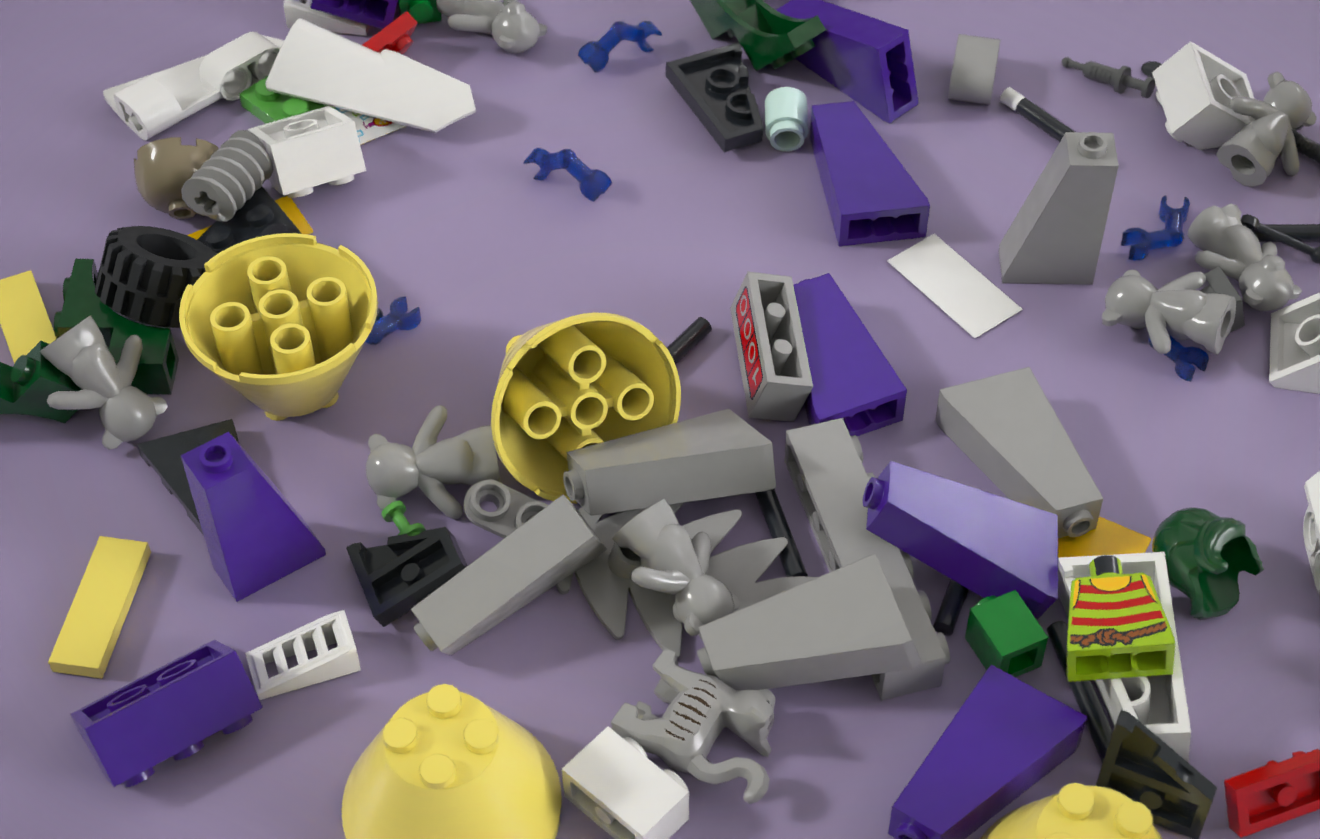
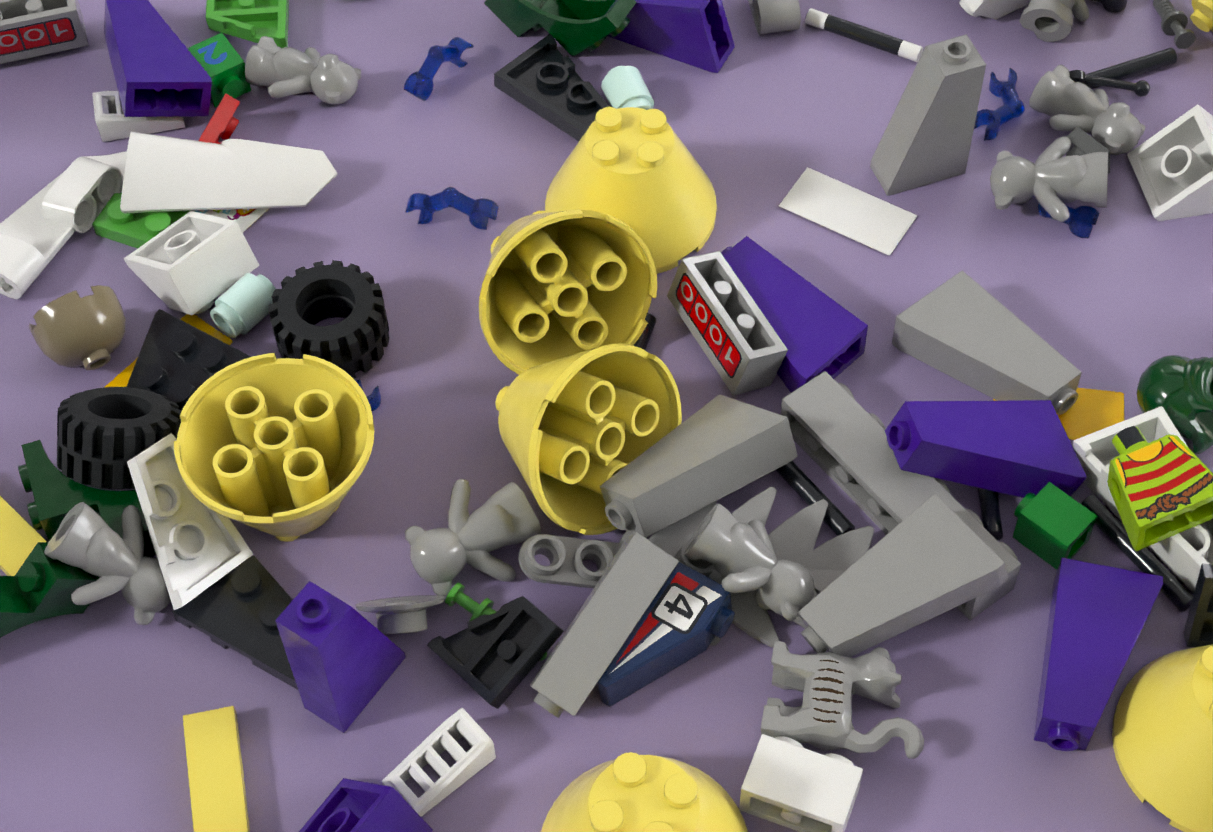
camera: 20 degrees left, 5 degrees up
light grey piece [181,130,273,222] -> none
dark purple slope [809,101,930,247] -> none
none -> white wing [127,433,253,610]
none -> light aqua brick [210,273,276,338]
none -> black tyre [269,260,389,379]
none -> light grey piece [355,595,445,634]
none -> light yellow cone [479,210,657,375]
none -> light yellow cone [545,107,717,274]
none -> dark blue slope [598,562,735,707]

